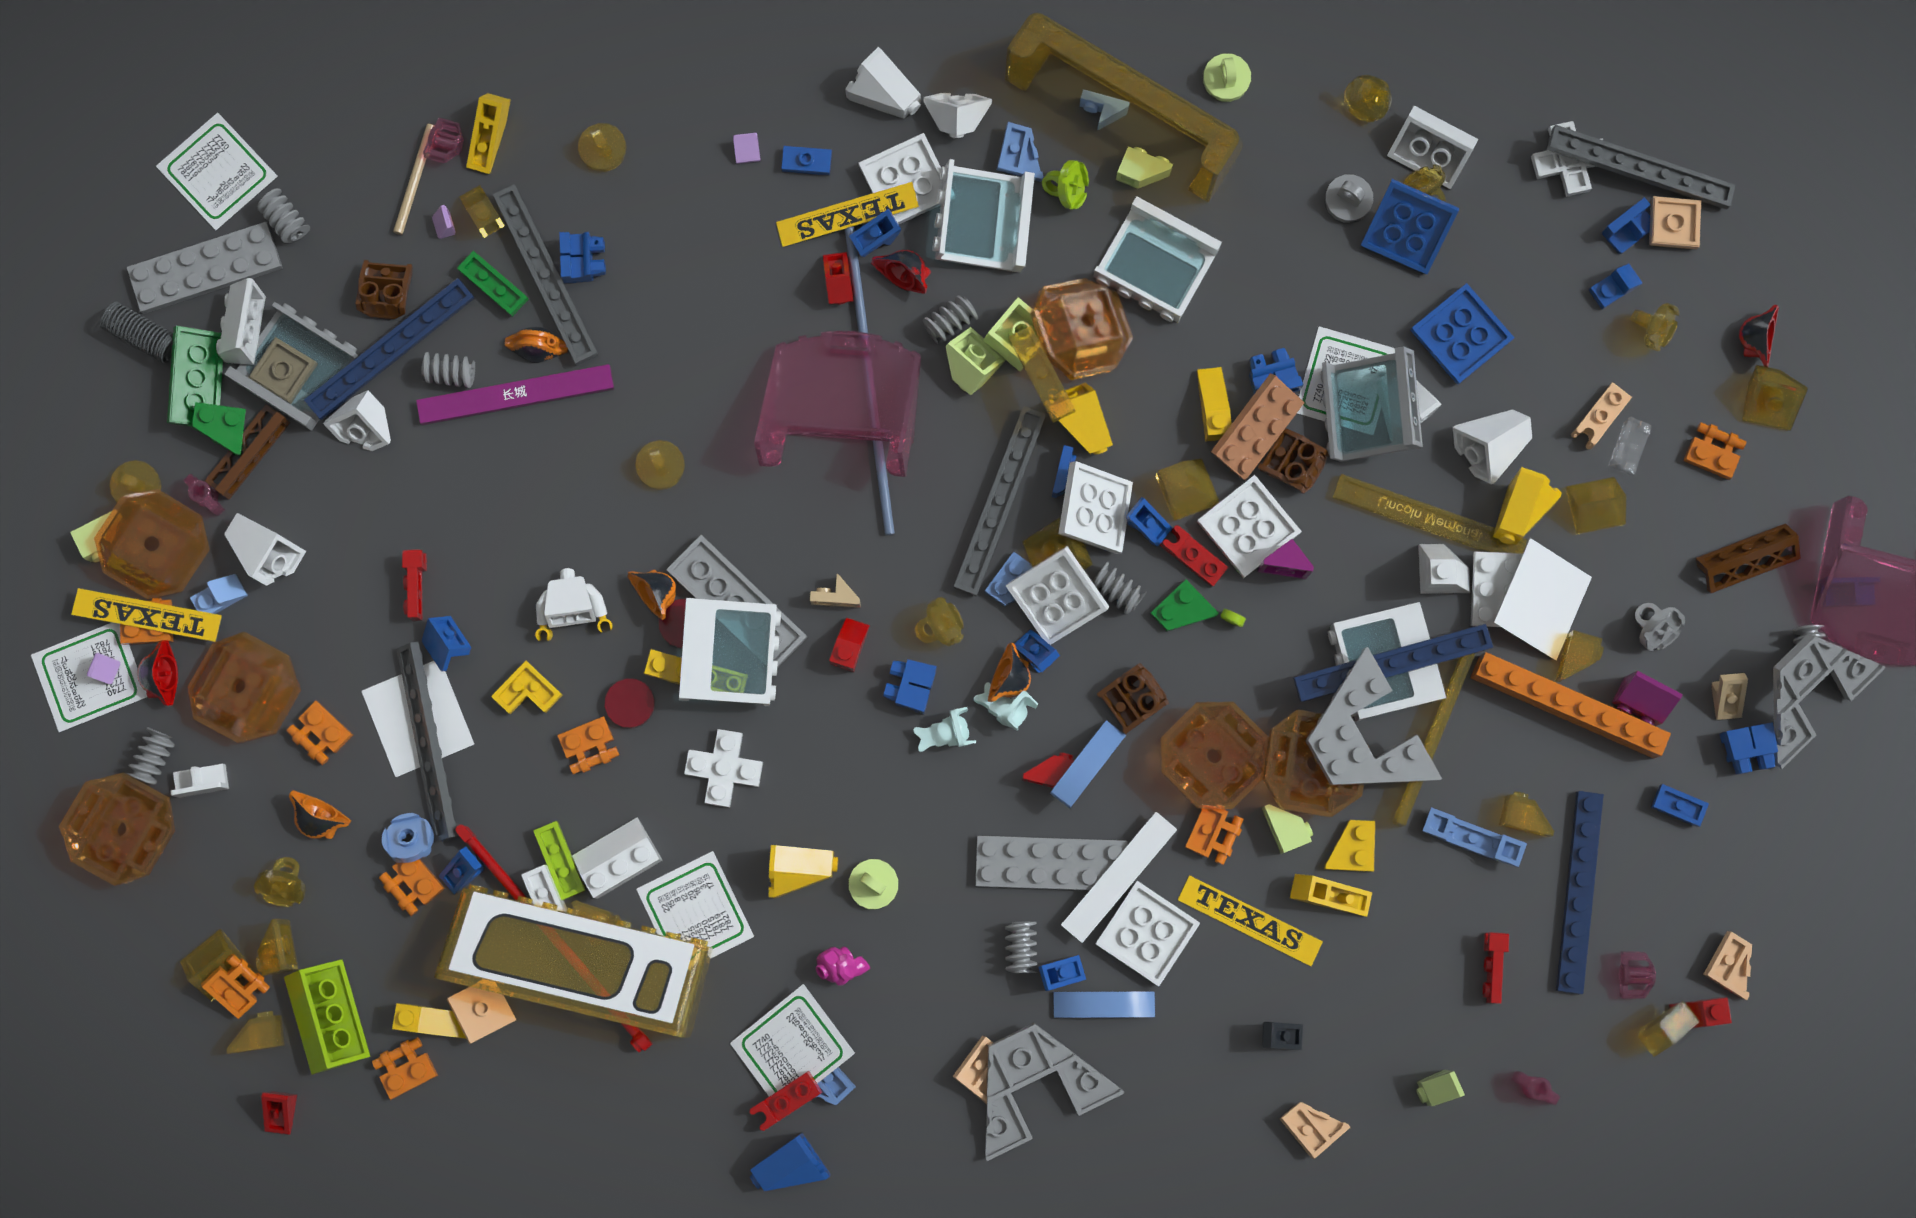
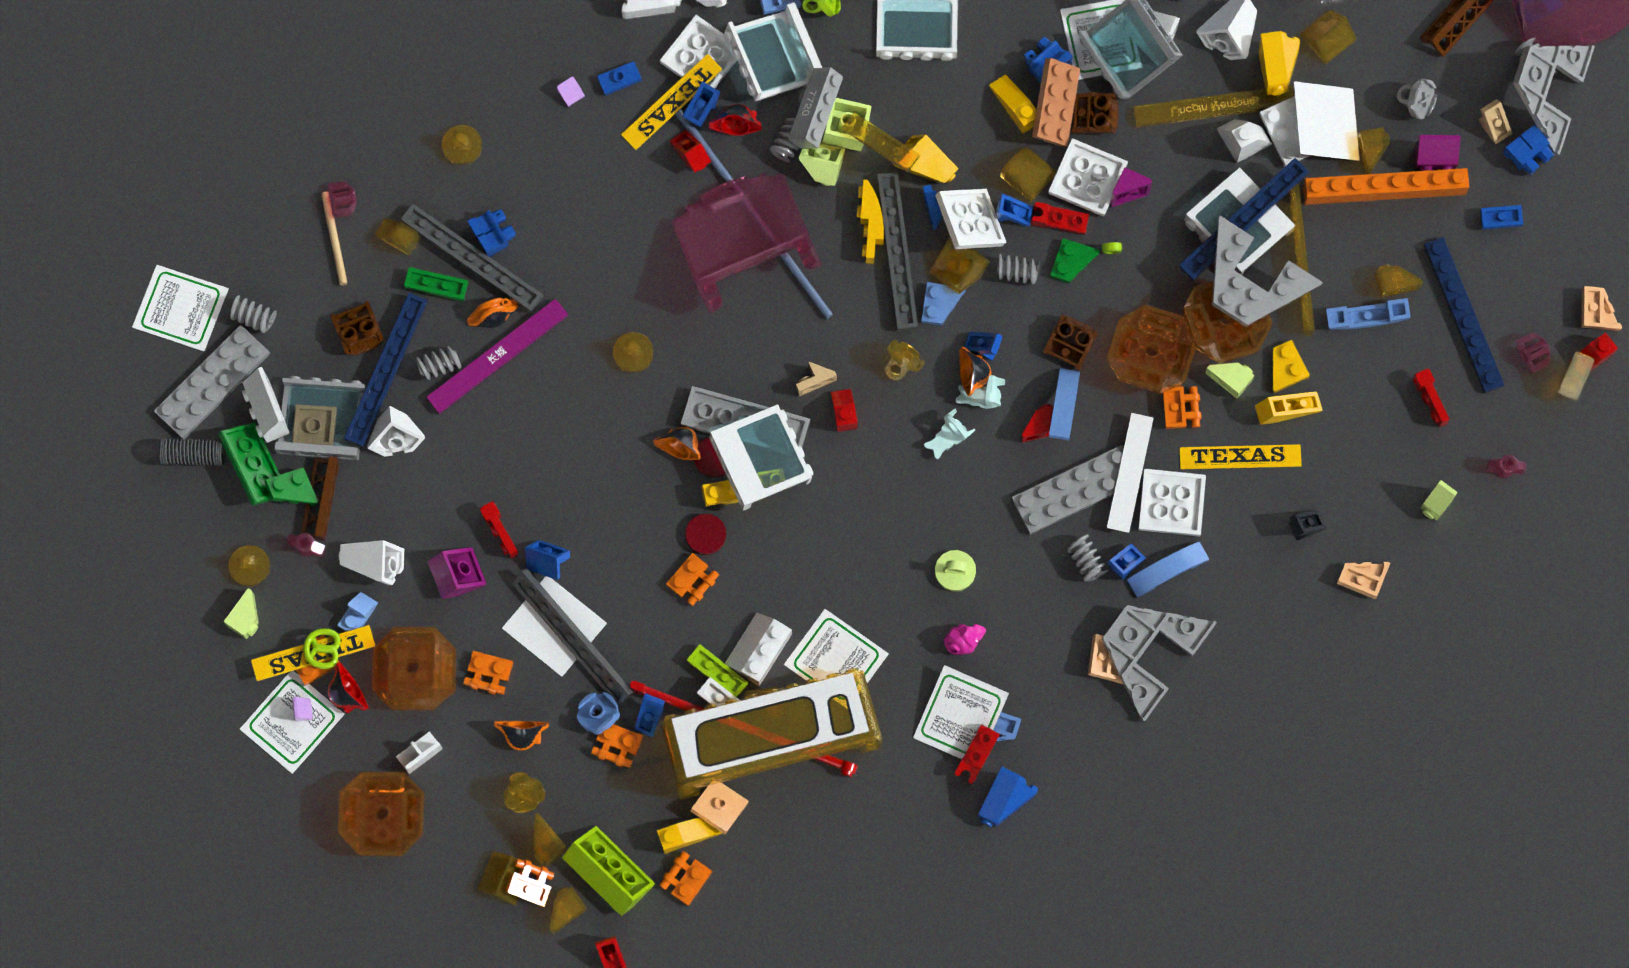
camera: 25 degrees left, 5 degrees down
clear orange piece [94,489,210,599] -> none
light grey piece [126,727,175,784] -> none
lavender slope [432,205,456,239] -> none
yellow slope [466,93,511,174] -> none
yellow plate [491,661,563,714] -> none
white torso [535,568,613,641] -> none
white plate [684,729,763,808] -> none
slope [769,845,838,898] -> none
blue hips [883,659,937,714] -> none
white plate [1006,546,1109,645] -> none
clear orange piece [1030,278,1133,380] -> none
none -> lime piece [303,628,340,669]
none -> magenta slope [427,547,487,599]
none -> light grey brick [788,67,843,149]
none -> yellow slope [857,180,884,264]

